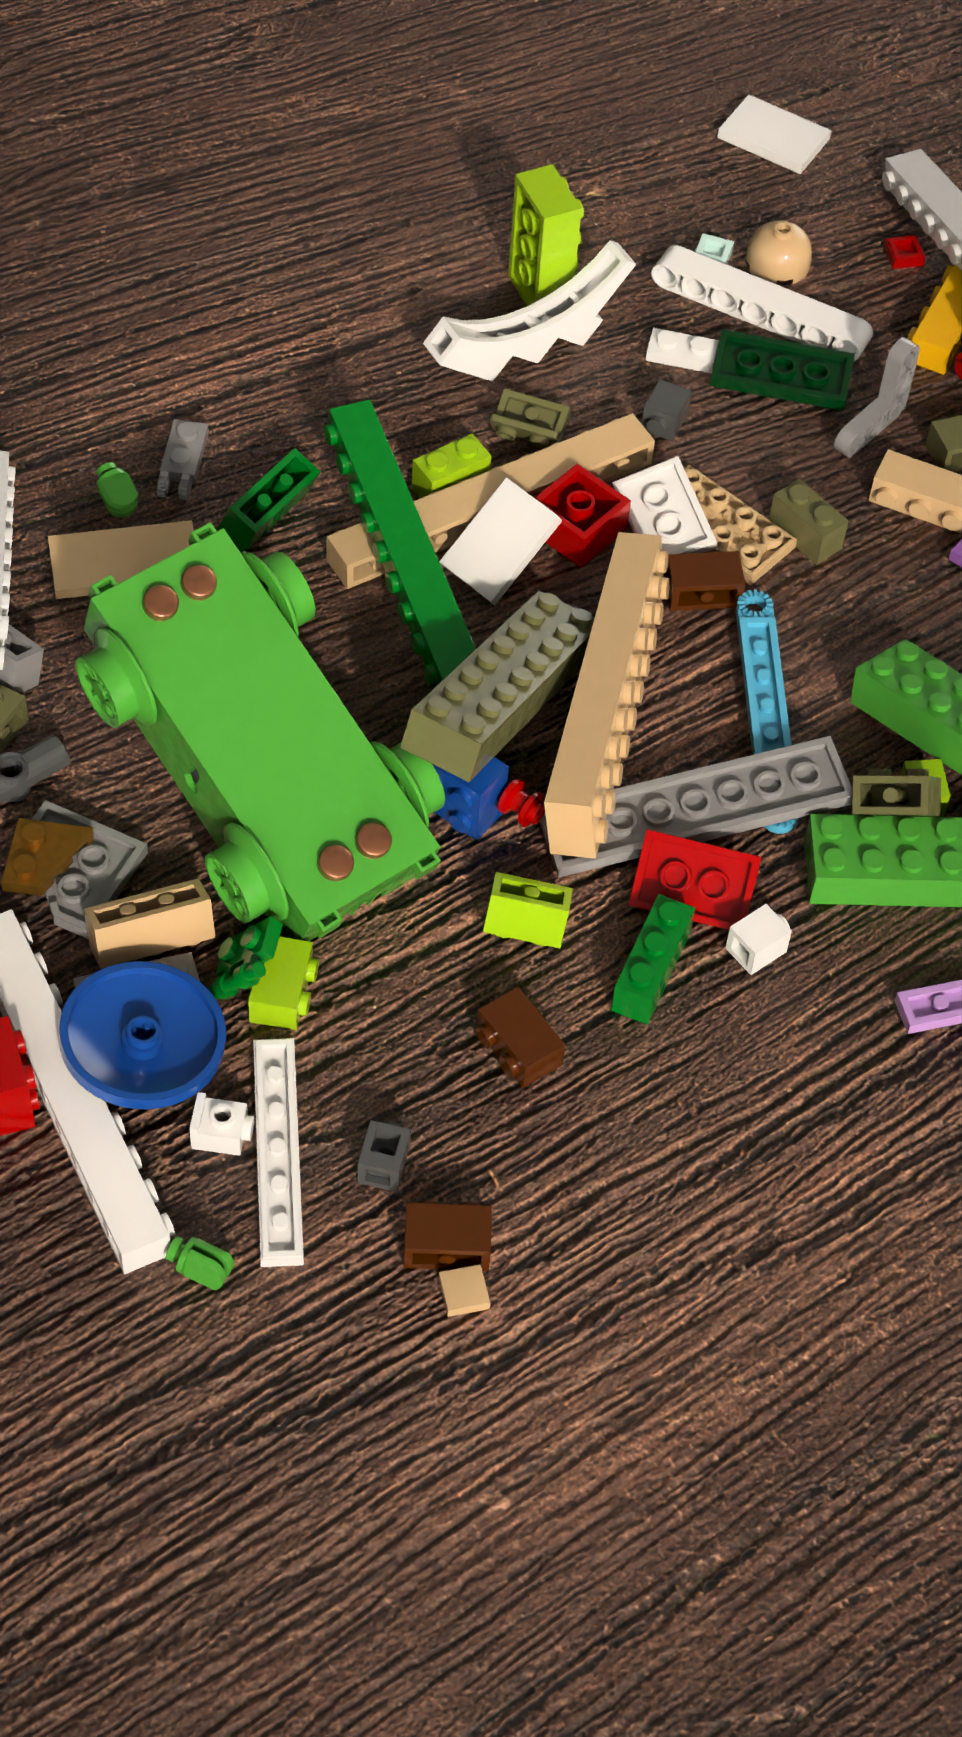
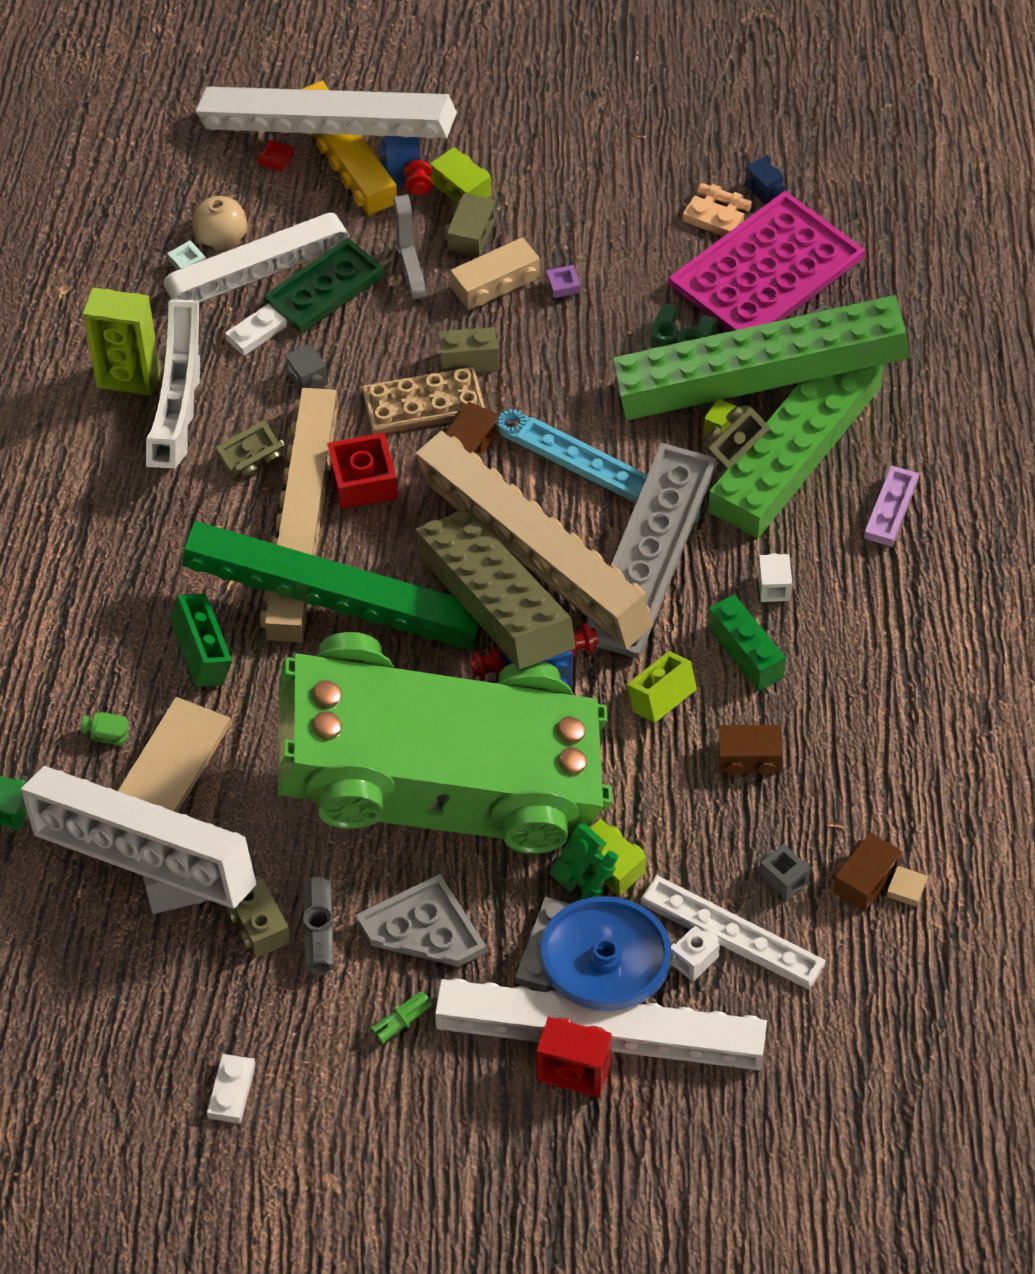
camera: 50 degrees left, 0 degrees up
pearl gold wing [1,818,94,896] -> none
tan brick [84,878,216,969] -> none
light grey hinge [157,419,209,500] -> none
bright green arm [165,1236,235,1290] -> none
lime brick [412,433,492,498] -> none
white tile [439,477,562,606] -> none
white tile [612,456,718,554] -> none
red plate [629,829,762,930] -> none
white tile [717,95,832,174] -> none

